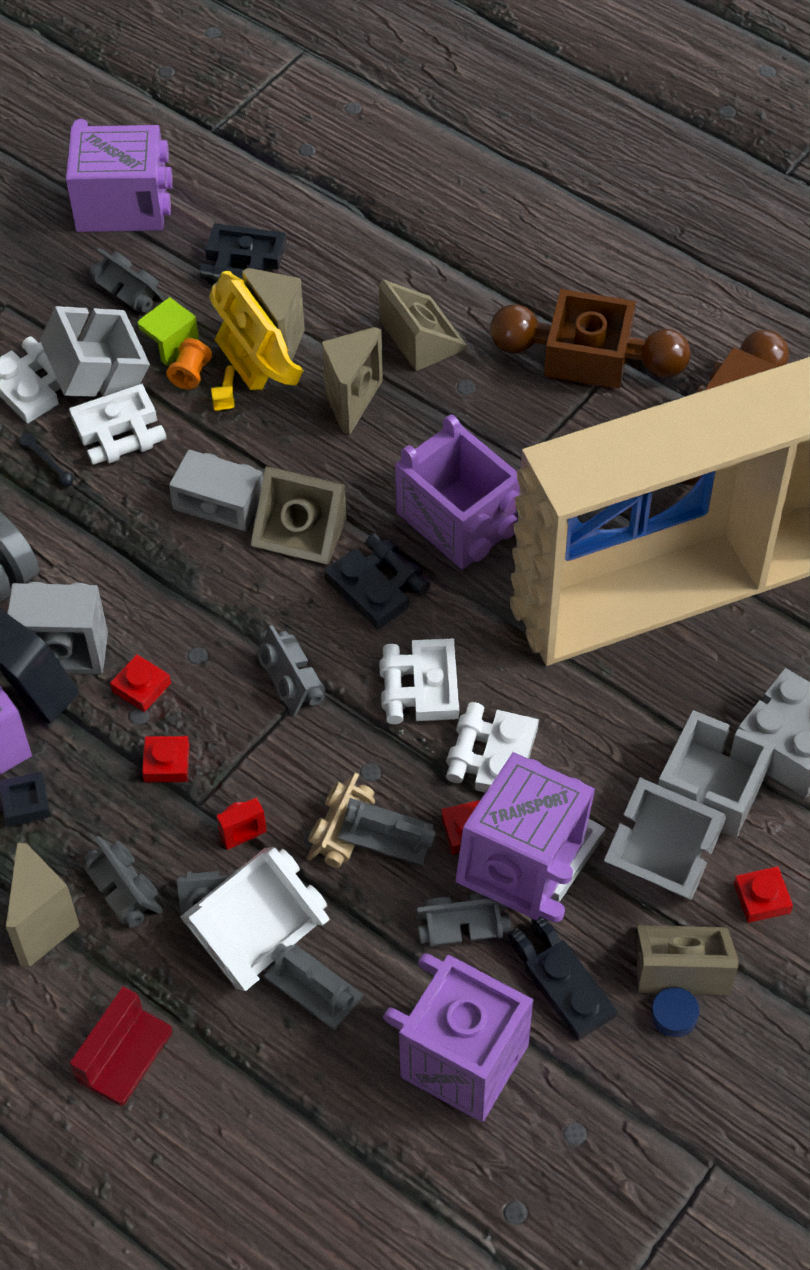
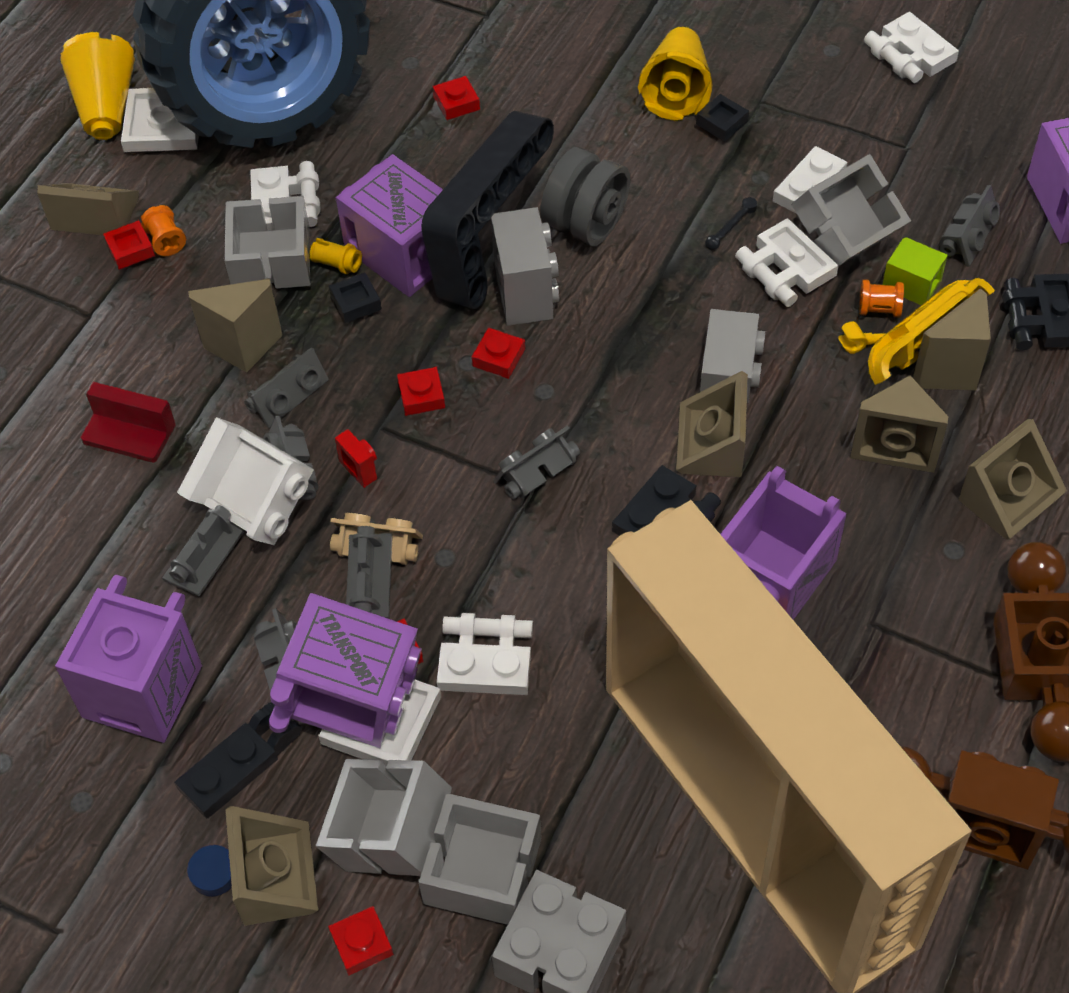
camera: 80 degrees right, 0 degrees up
white plate [379,638,459,724] -> none

